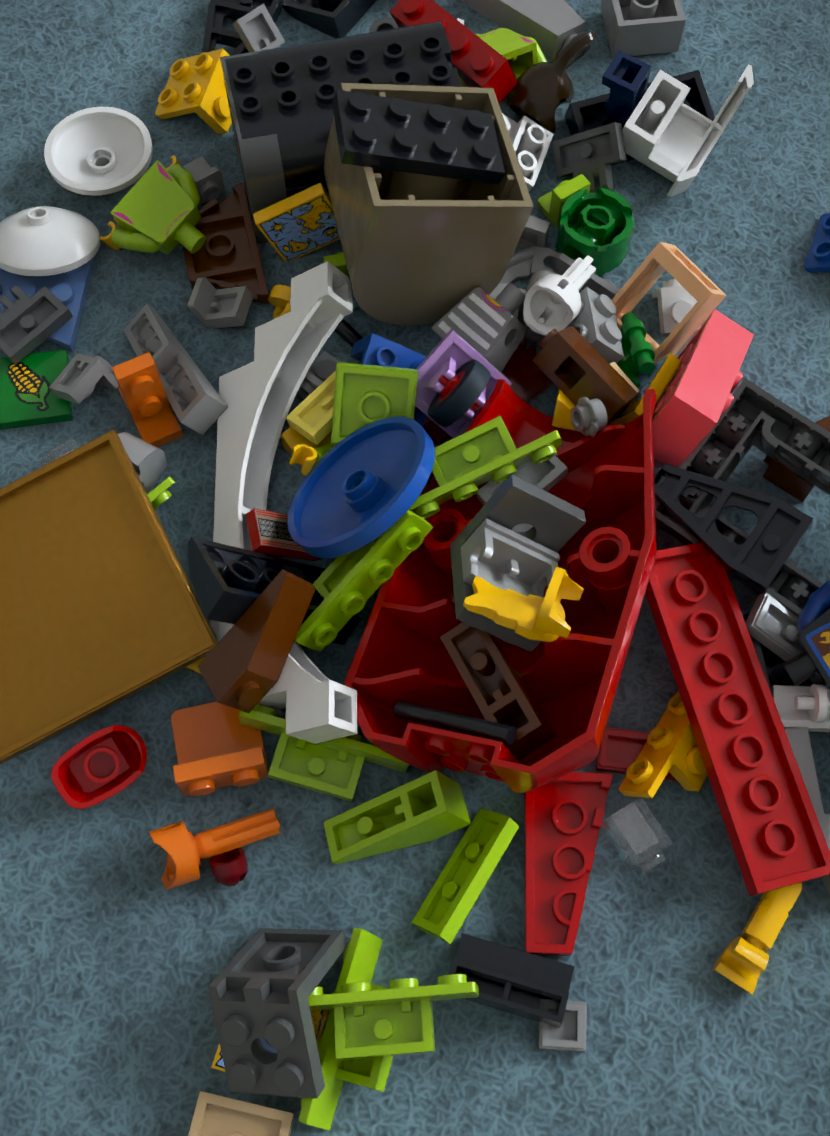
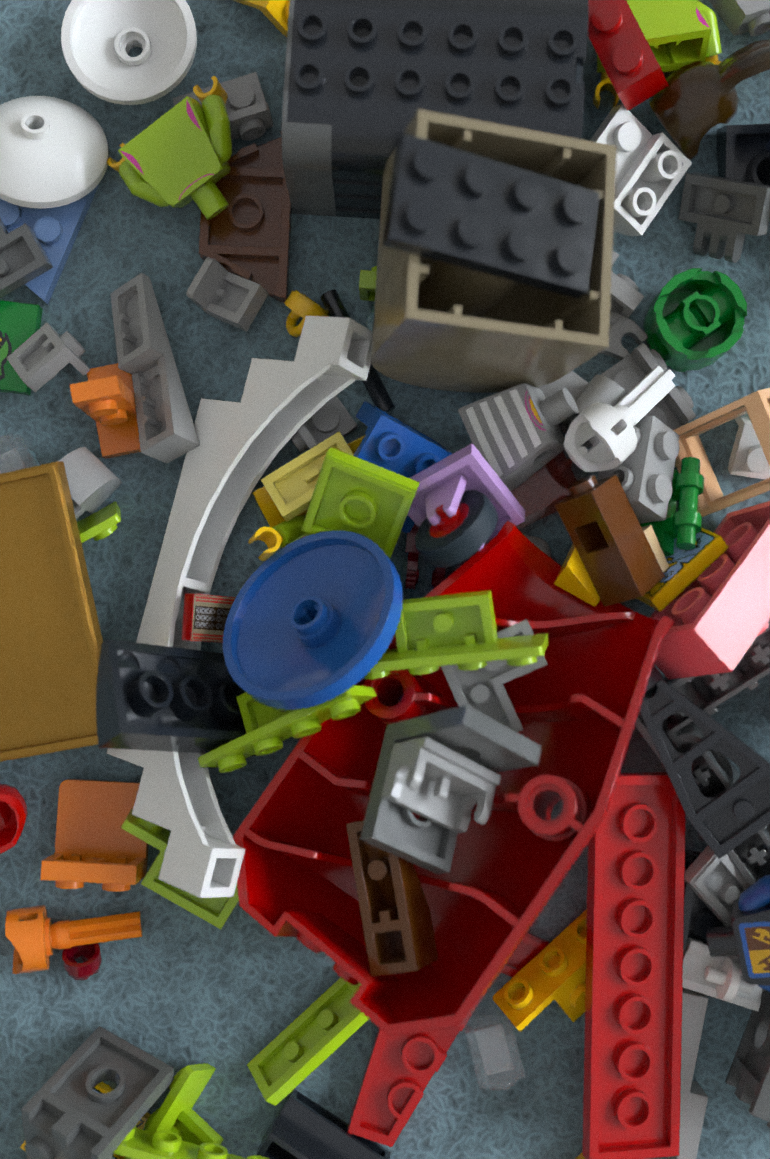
camera: 15 degrees right, 20 degrees up
reddish brown slope [198,569,316,713] -> none
tile [253,183,340,262] -> none
lime slope [323,770,471,865] -> none
black bar [394,700,517,745] -> none
yellow hair [463,567,584,642] -> none
lime bracket [537,174,591,228] -> none
light grey plate [571,397,607,437] -> none

